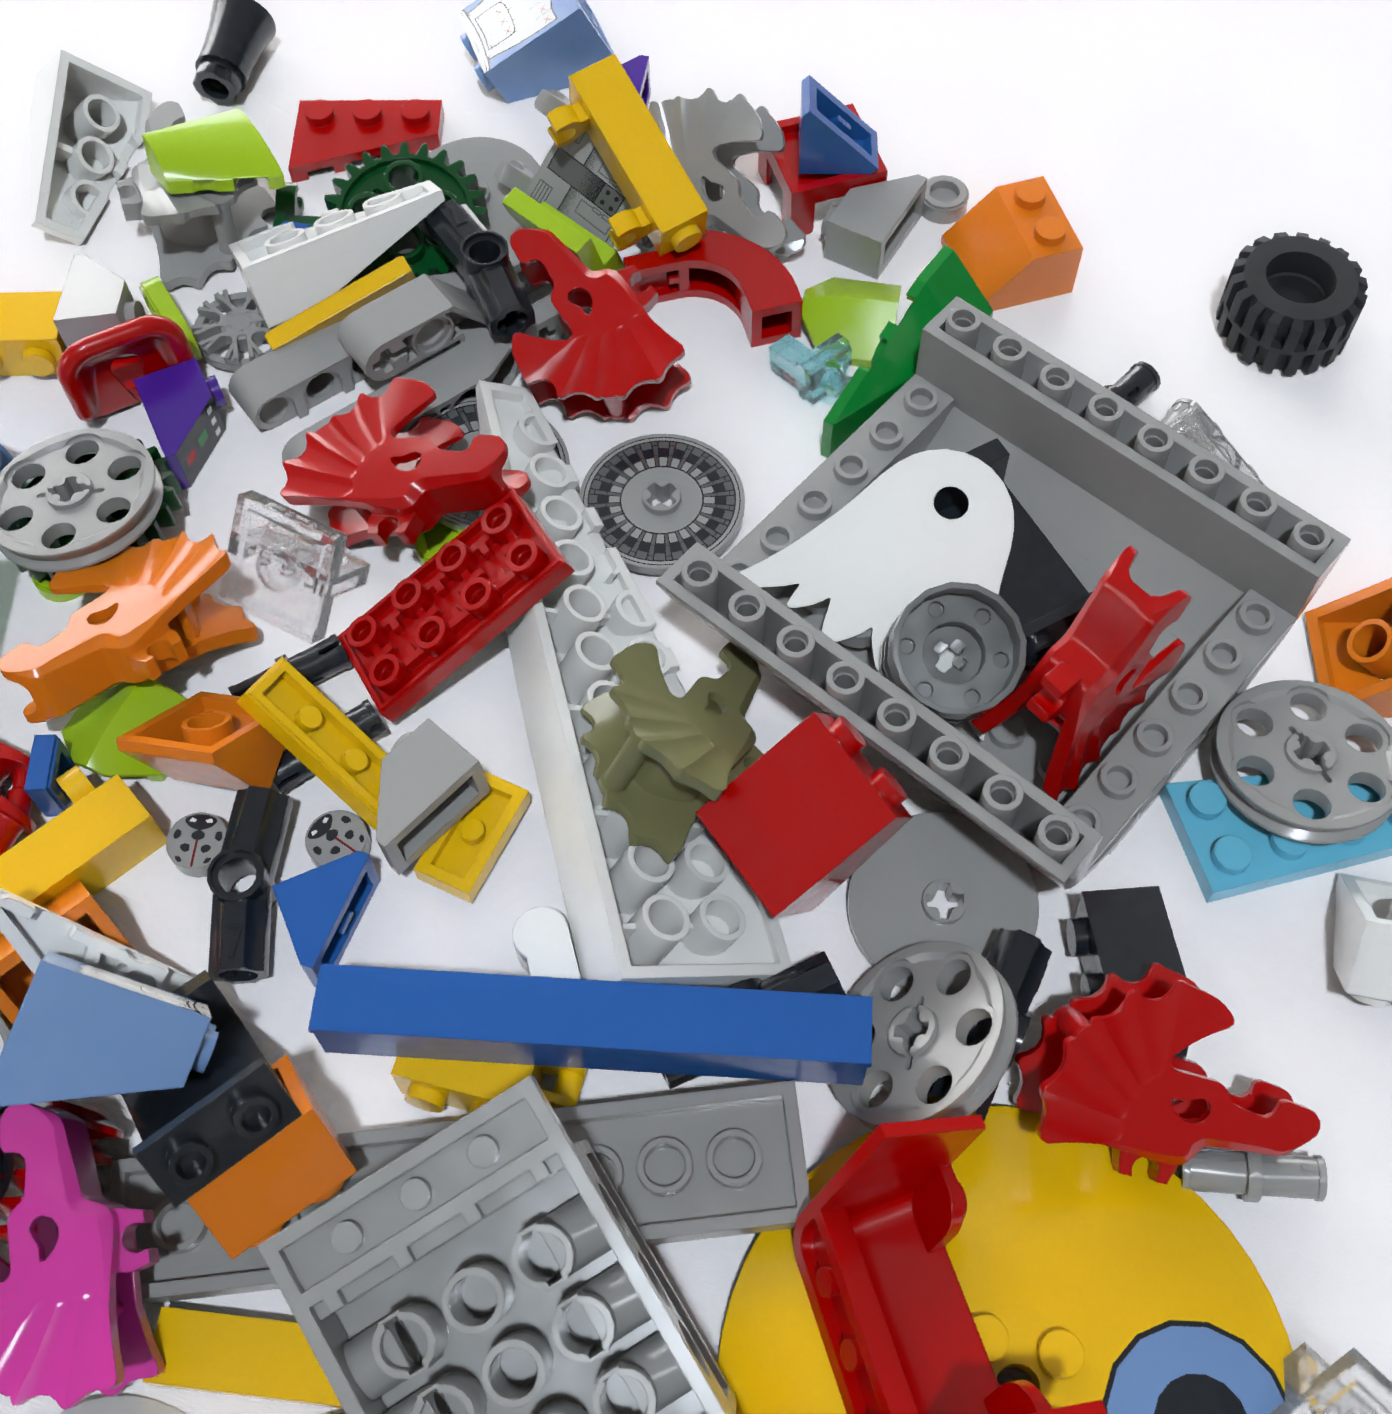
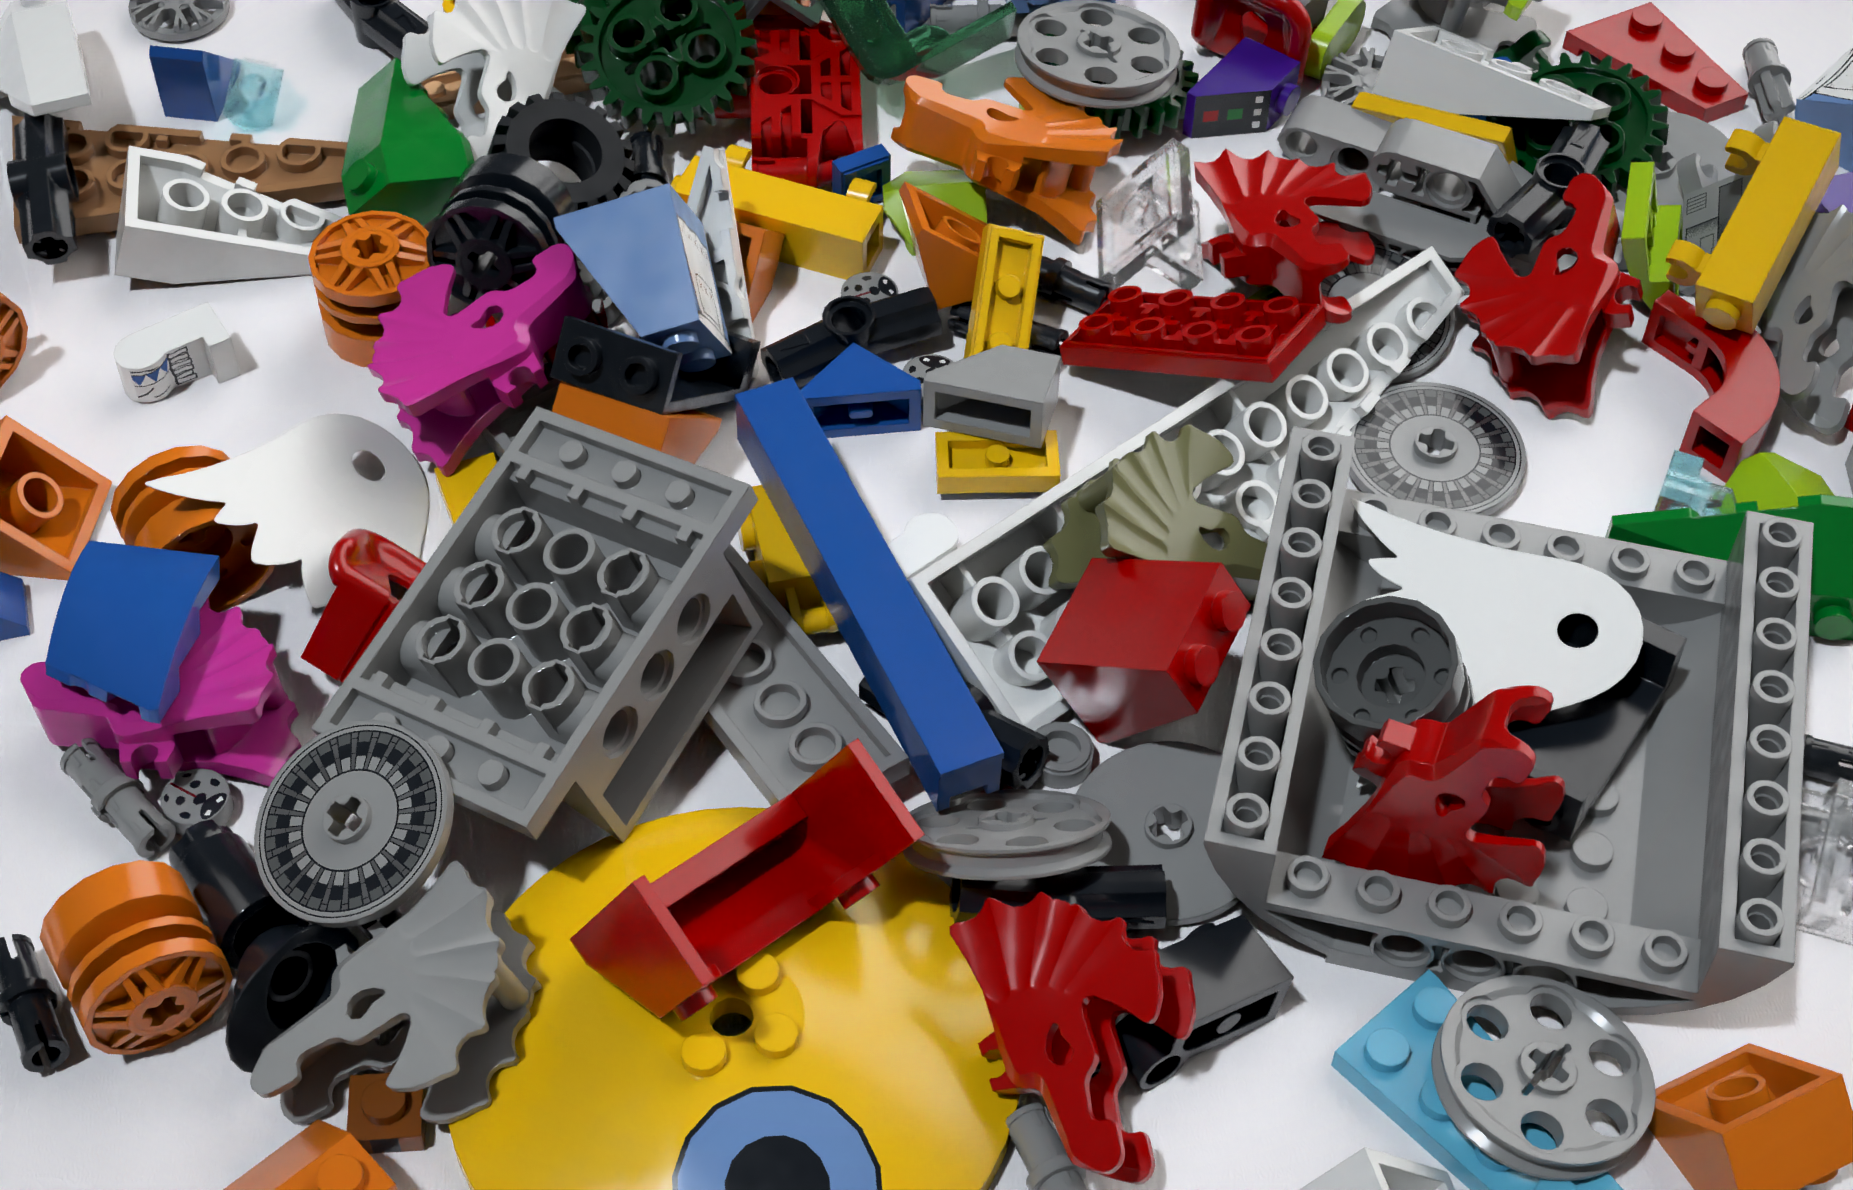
camera: 60 degrees right, 10 degrees down
none -> light grey tile [1035,722,1094,789]
none -> light grey axle [1742,37,1796,124]

